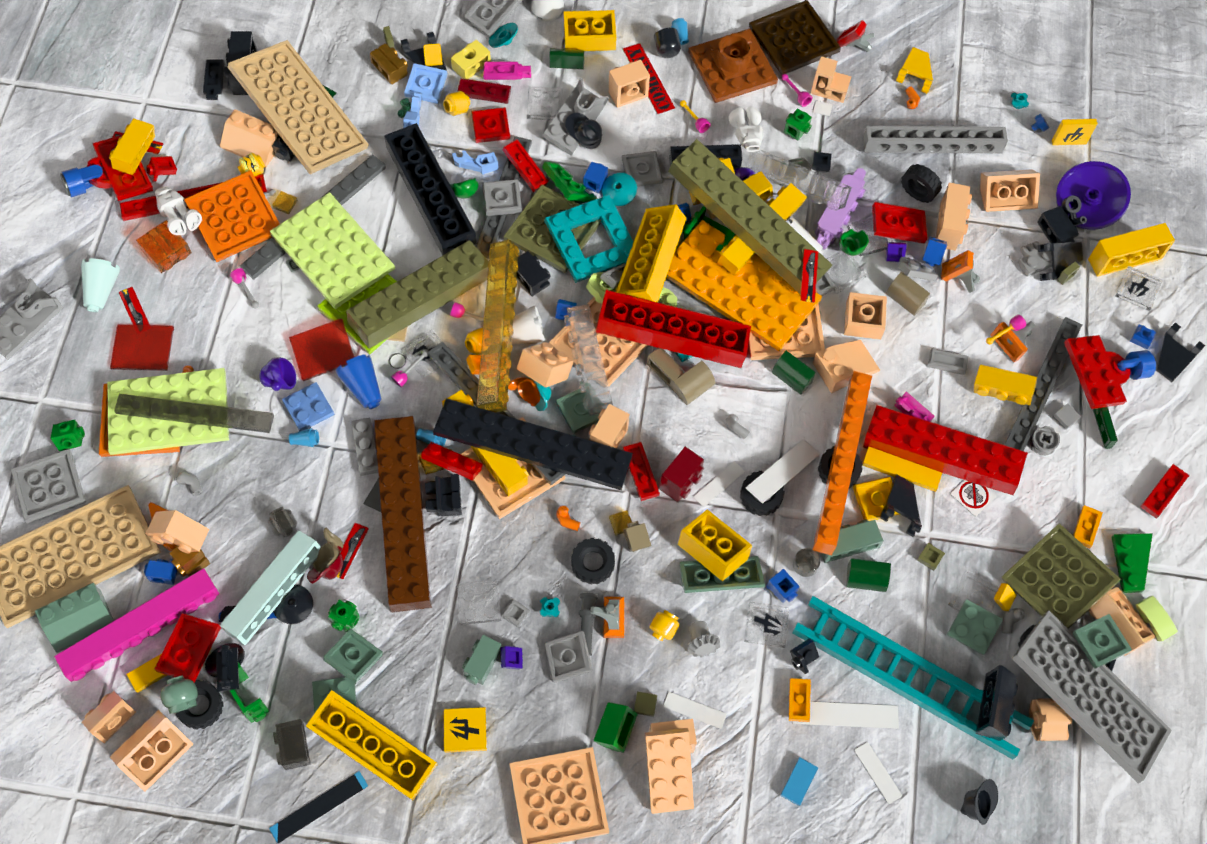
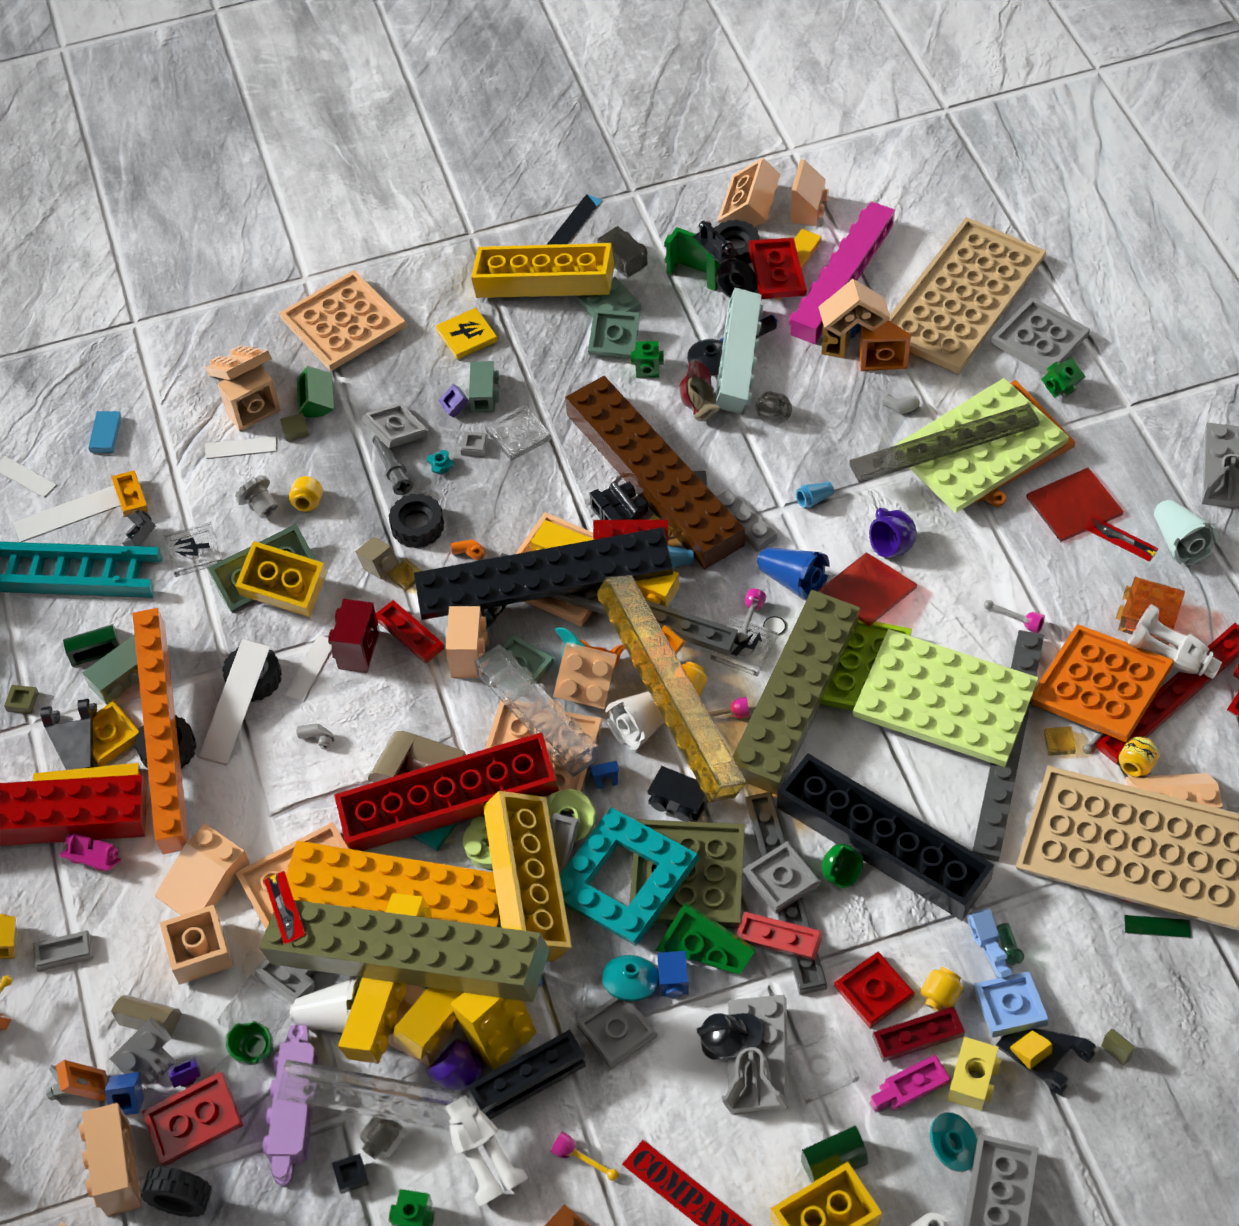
camera: 160 degrees right, 10 degrees down
sand green slope [35,583,114,653] -> none
sand green piece [160,676,198,714] -> none
medium blue plate [282,382,335,431] -> none
sticker [337,523,369,579] -> none
pearl gold brick [370,43,408,85] -> none
light blue piece [452,150,498,174] -> none
piece [591,596,624,638] -> none
light nougat brick [608,60,650,108] -> none
blue brick [766,569,800,603] -> none
dark green brick [772,350,816,395] -> none
clear smoke head [793,548,820,577] -> none

